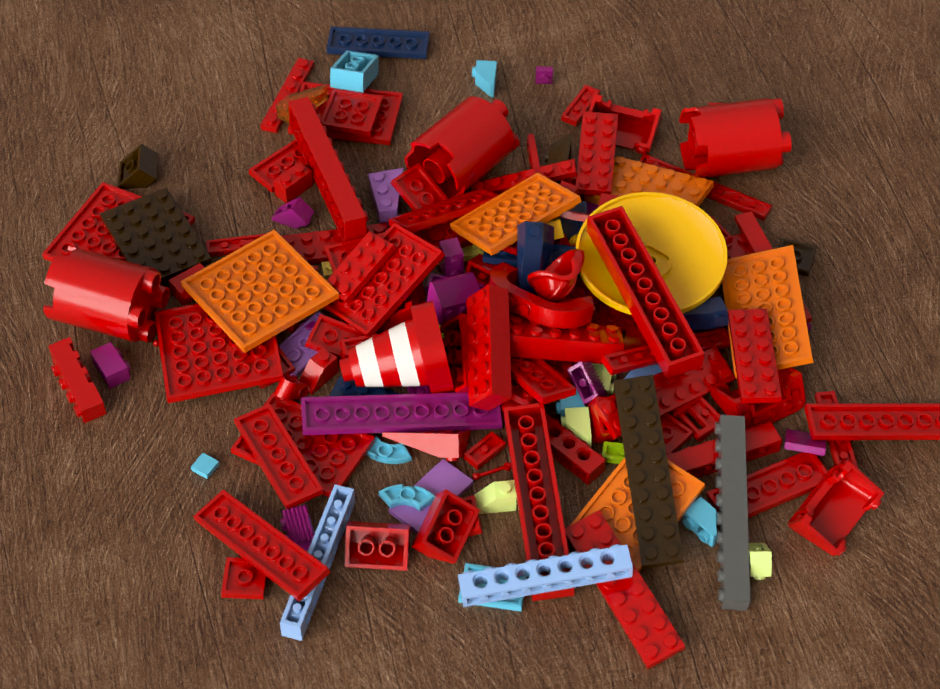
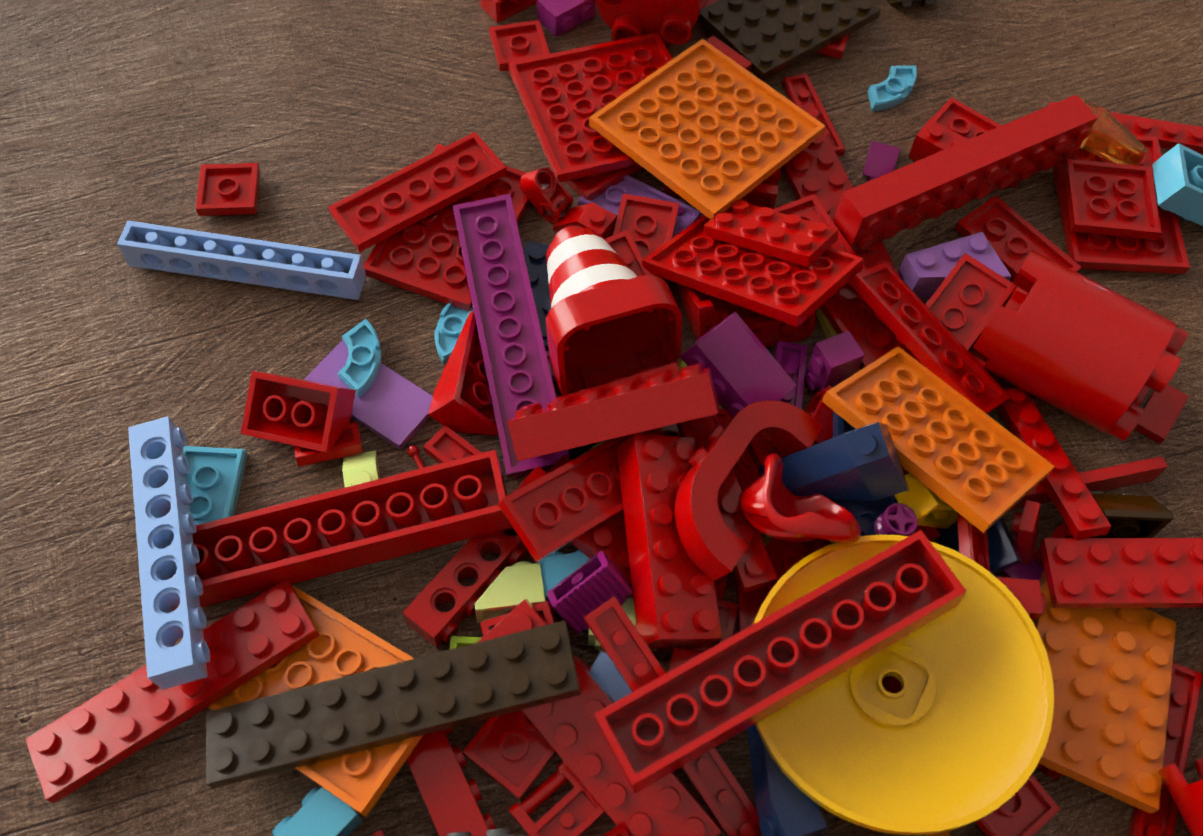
camera: 80 degrees right, 10 degrees up
medium azure tile [191,453,220,479] -> none
red plate [193,490,331,602] -> none
magenta brick [280,505,315,550] -> none
red slope [345,521,411,571] -> none
none -> red plate [489,20,550,72]
none -> medium azure tile [868,66,917,111]
none -> magenta wheel [874,503,918,536]
none -> red plate [954,195,1082,280]

